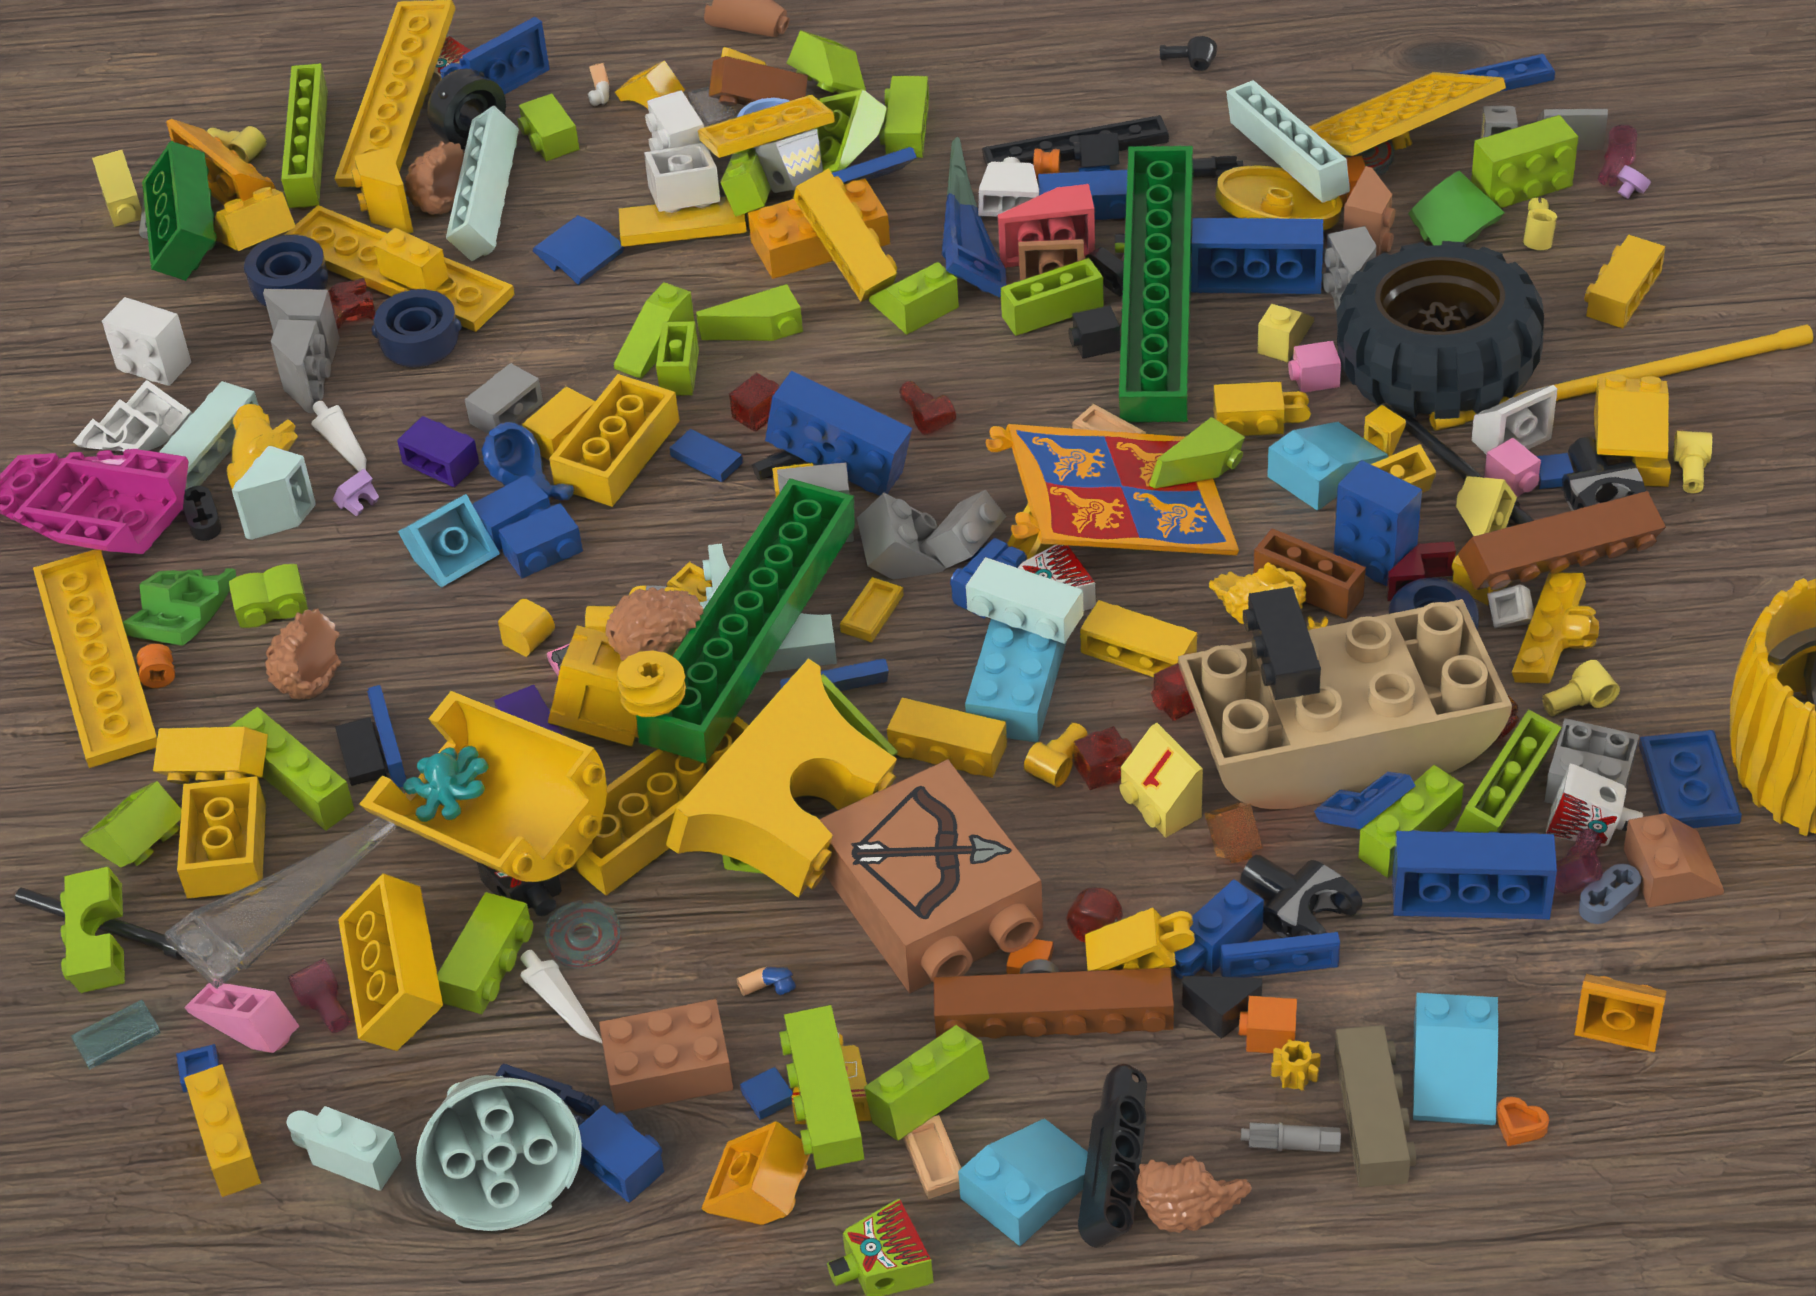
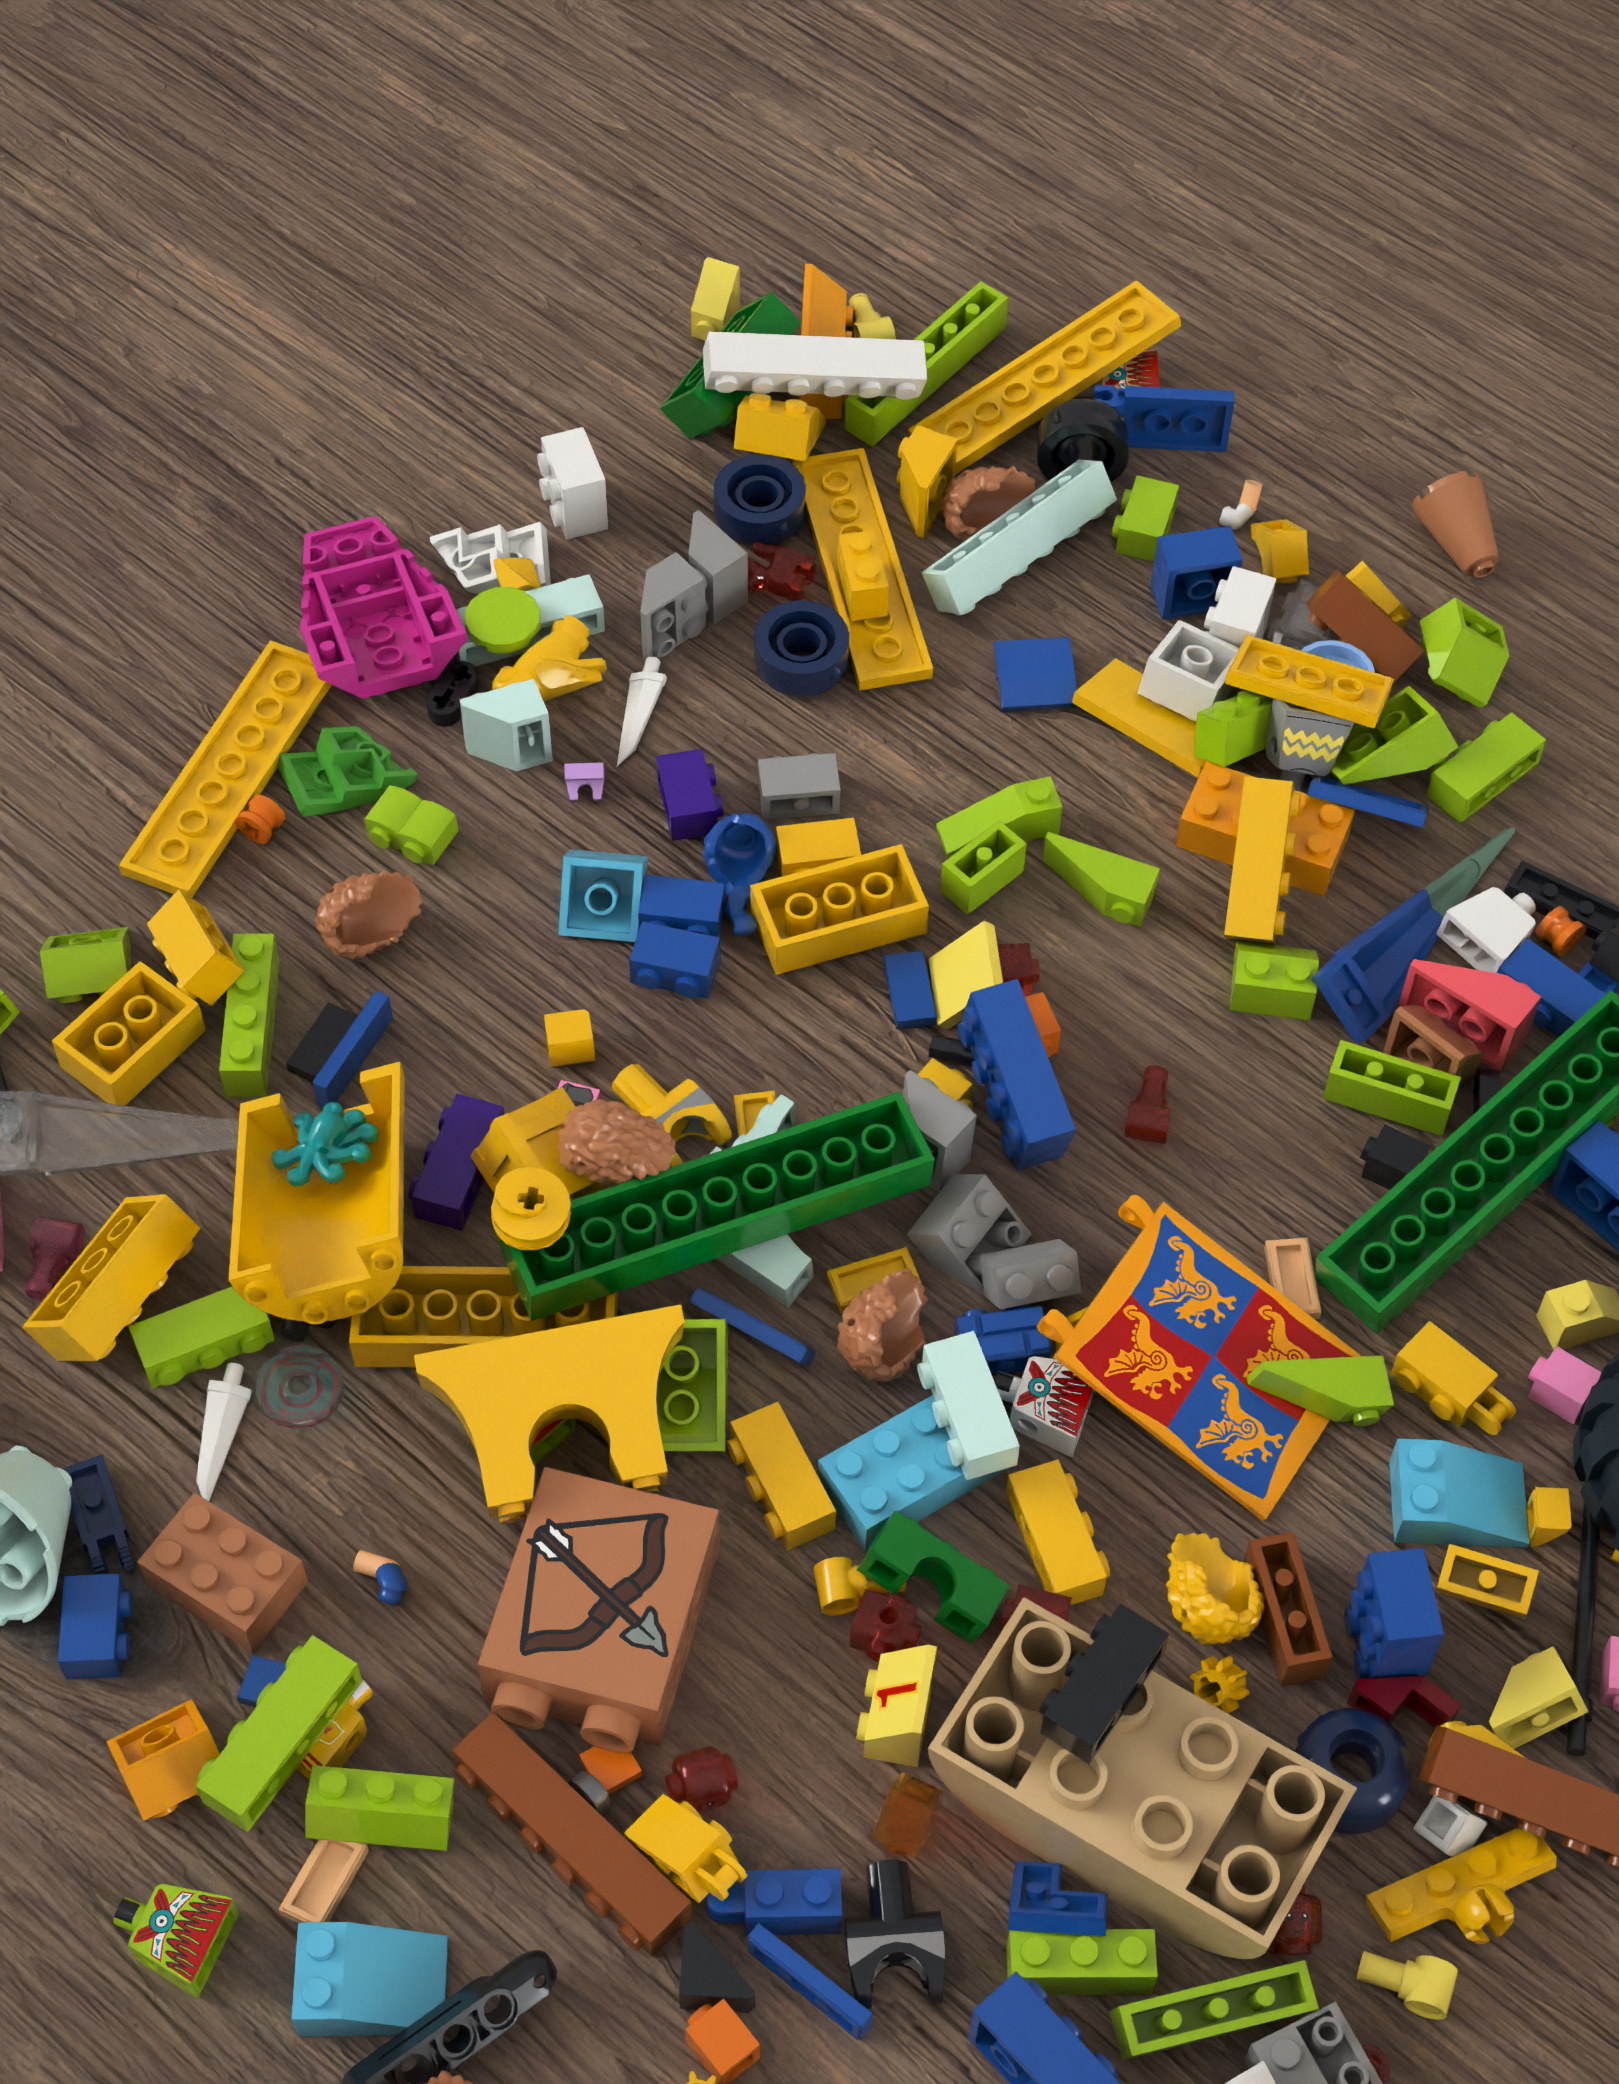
camera: 40 degrees right, 10 degrees up
none -> lime tile [465,587,541,653]
none -> yellow slope [493,558,541,591]
none -> white brick [703,332,927,400]
none -> nougat piece [837,1268,928,1382]
none -> green arch [857,1511,1010,1644]
none -> light yellow tile [928,921,1003,1030]
none -> blue brick [1151,526,1243,620]

